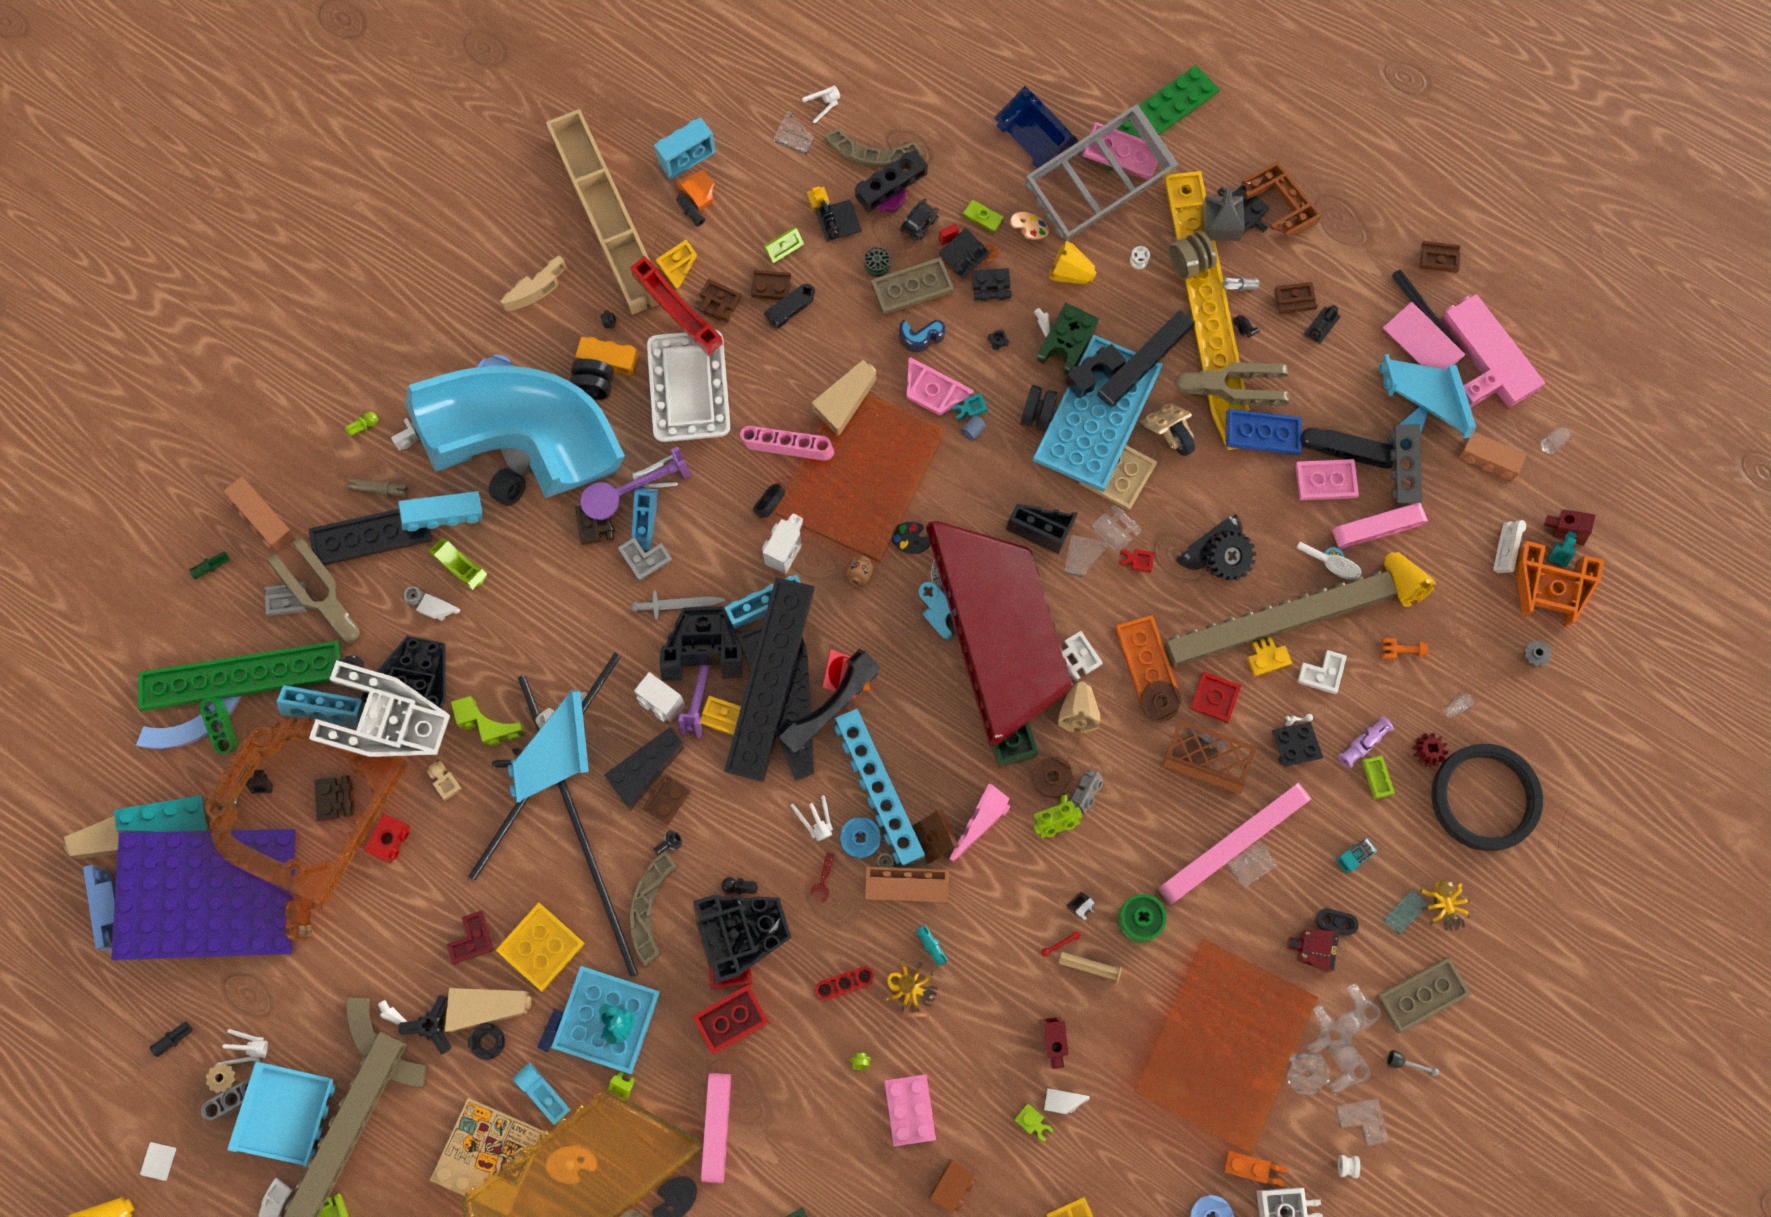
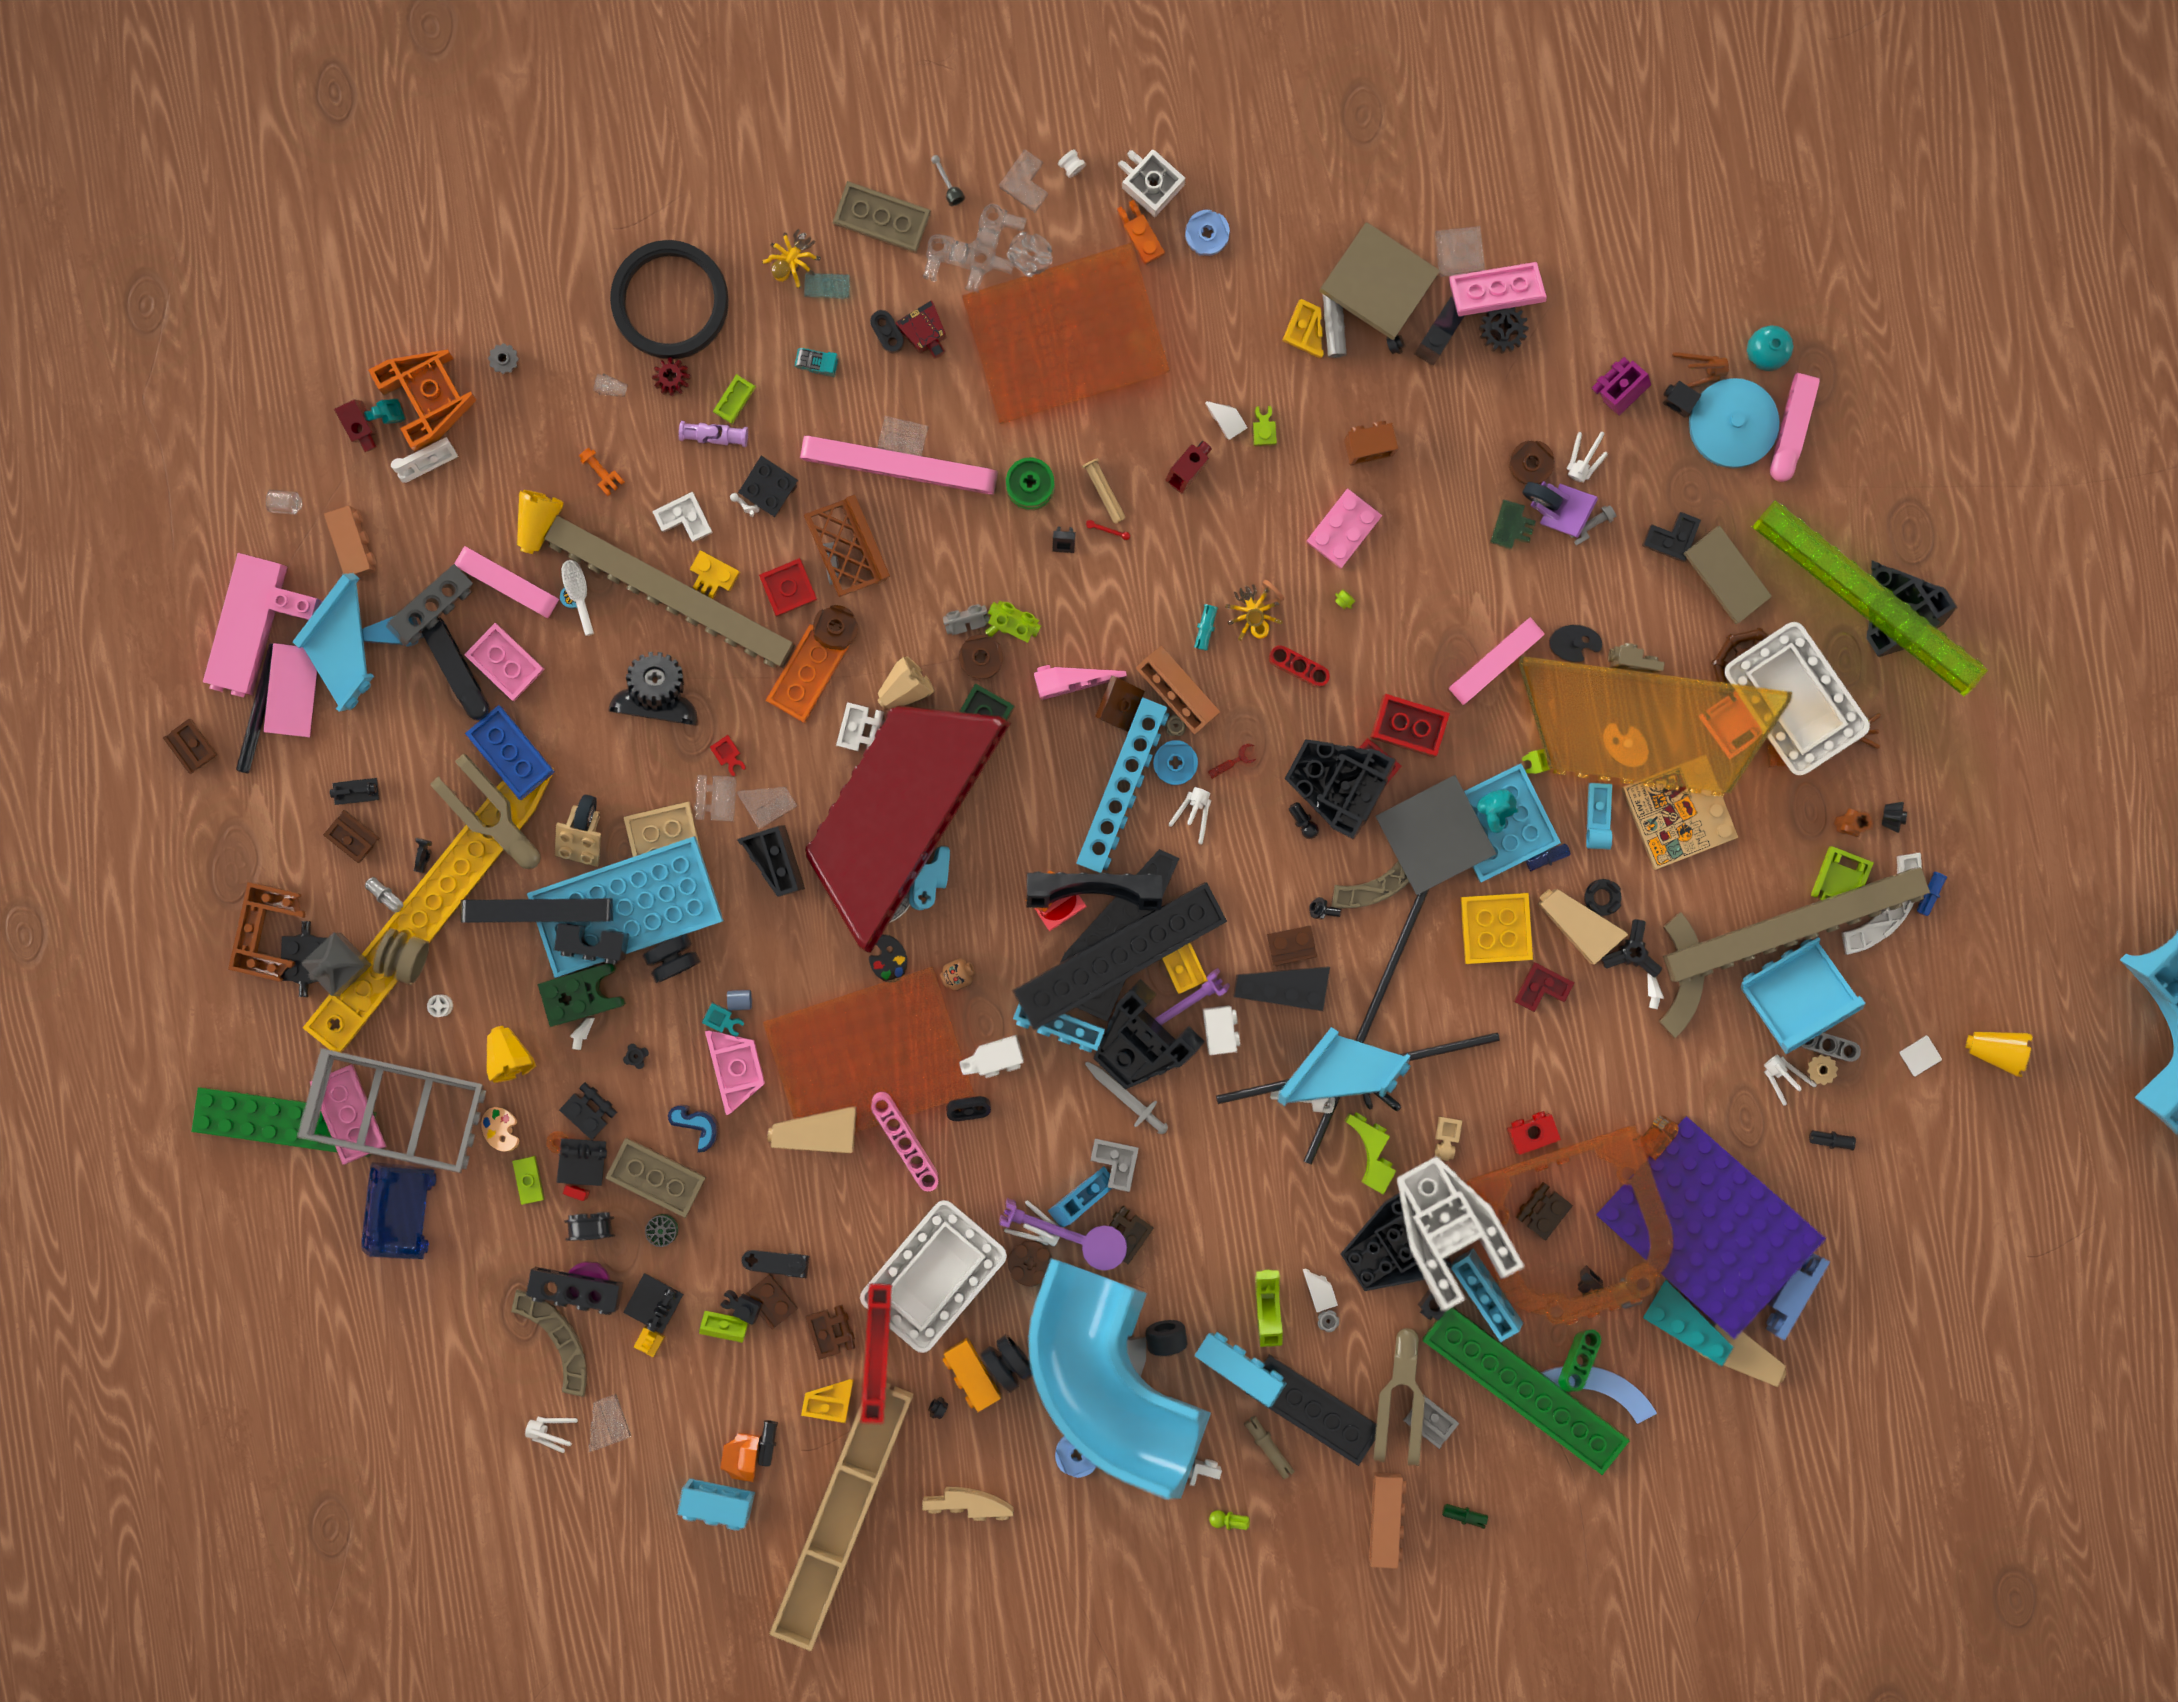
camera: 135 degrees left, 15 degrees up
none -> black plate [721,1290,762,1325]
none -> reddish brown plate [1008,1240,1052,1286]
none -> dark grey tile [1375,775,1496,895]

